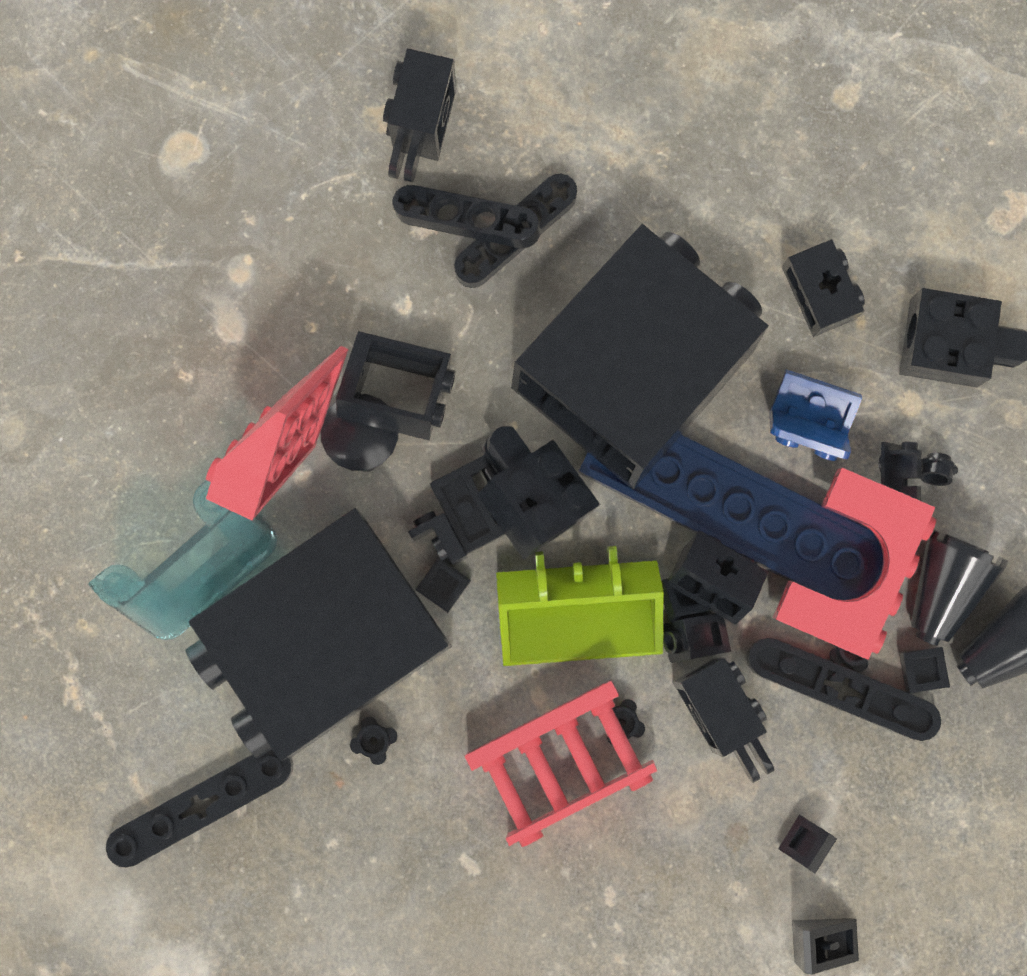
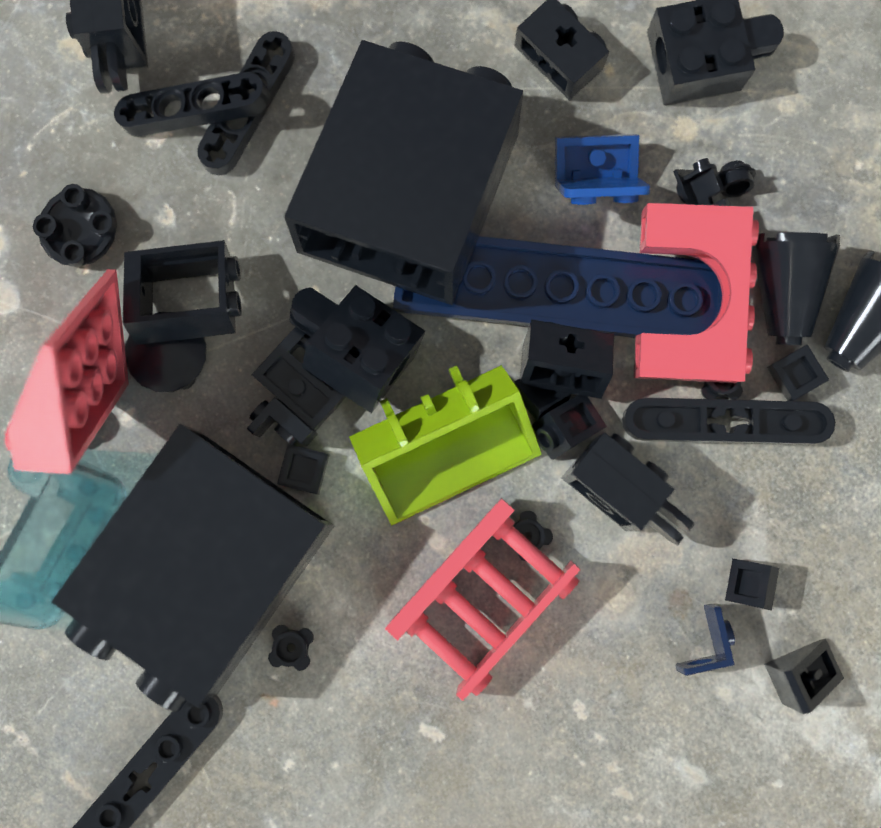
camera: 20 degrees left, 0 degrees up
none -> black dish [33,184,117,267]
none -> dark blue bracket [675,604,735,676]

